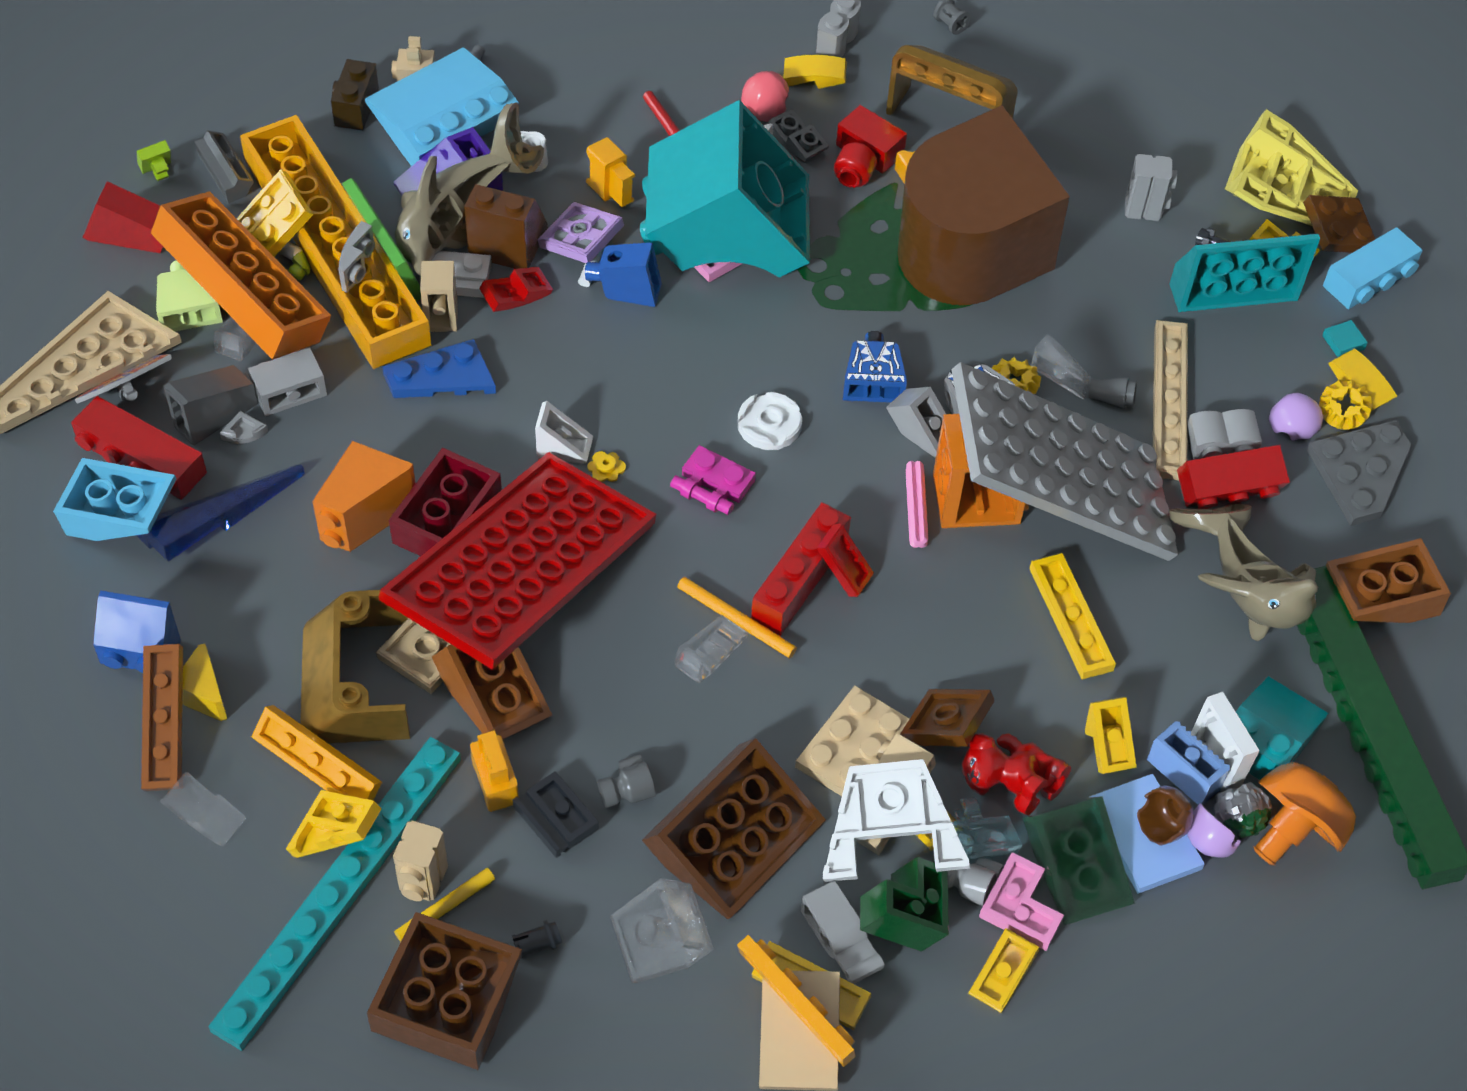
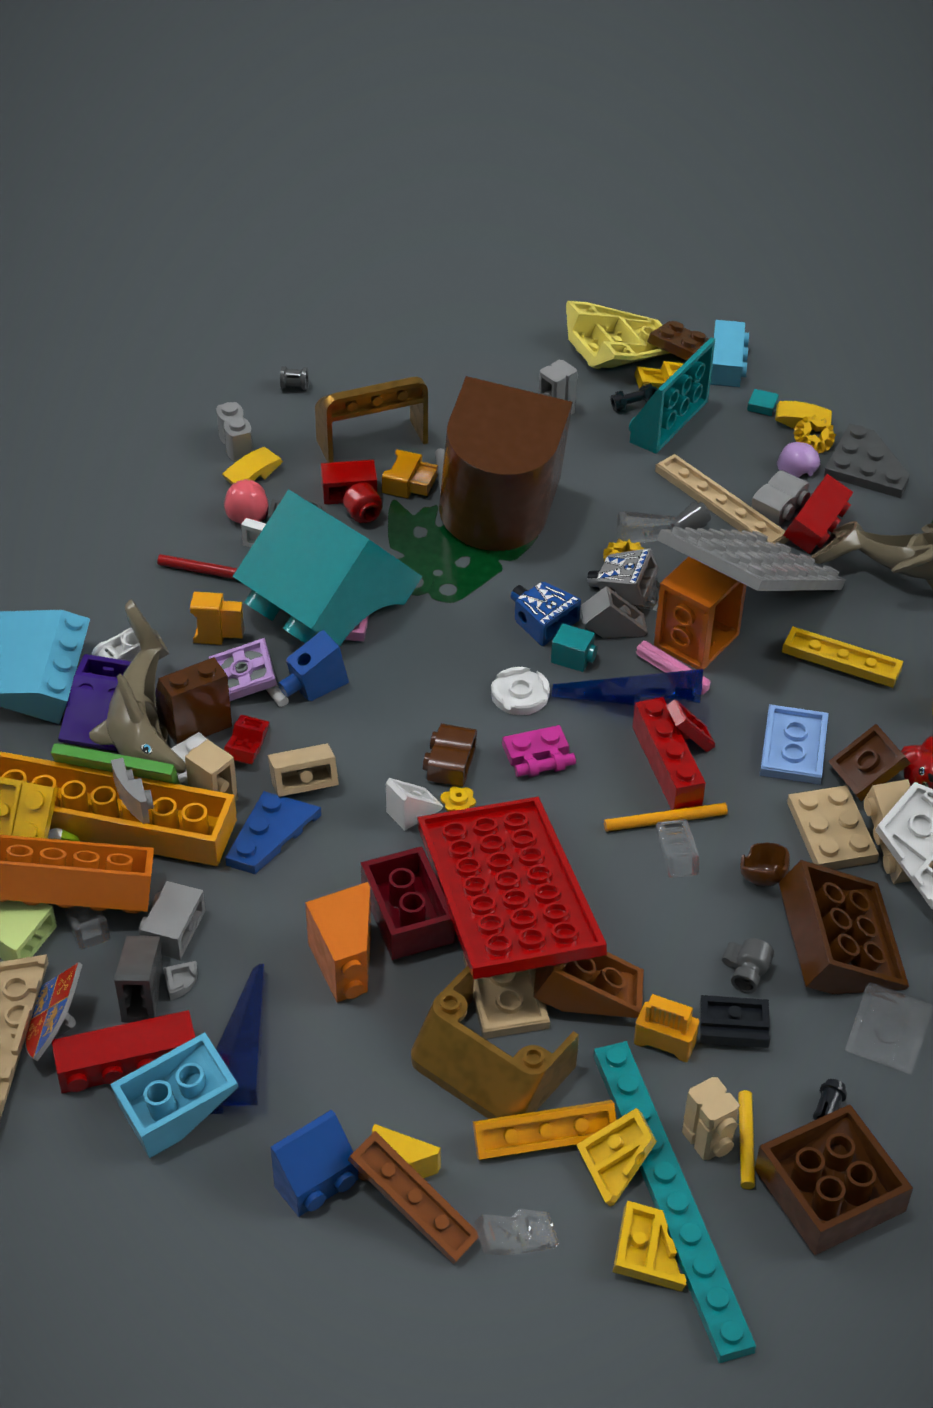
camera: 45 degrees left, 10 degrees down
none -> tan brick [268,743,339,797]
none -> reddish brown brick [423,723,477,787]
none -> teal brick [551,623,598,672]
none -> clear blue wedge [551,669,703,705]
none -> yellow wing [612,1201,686,1292]
none -> reddish brown hair [740,842,790,887]
none -> light blue tile [759,704,829,785]

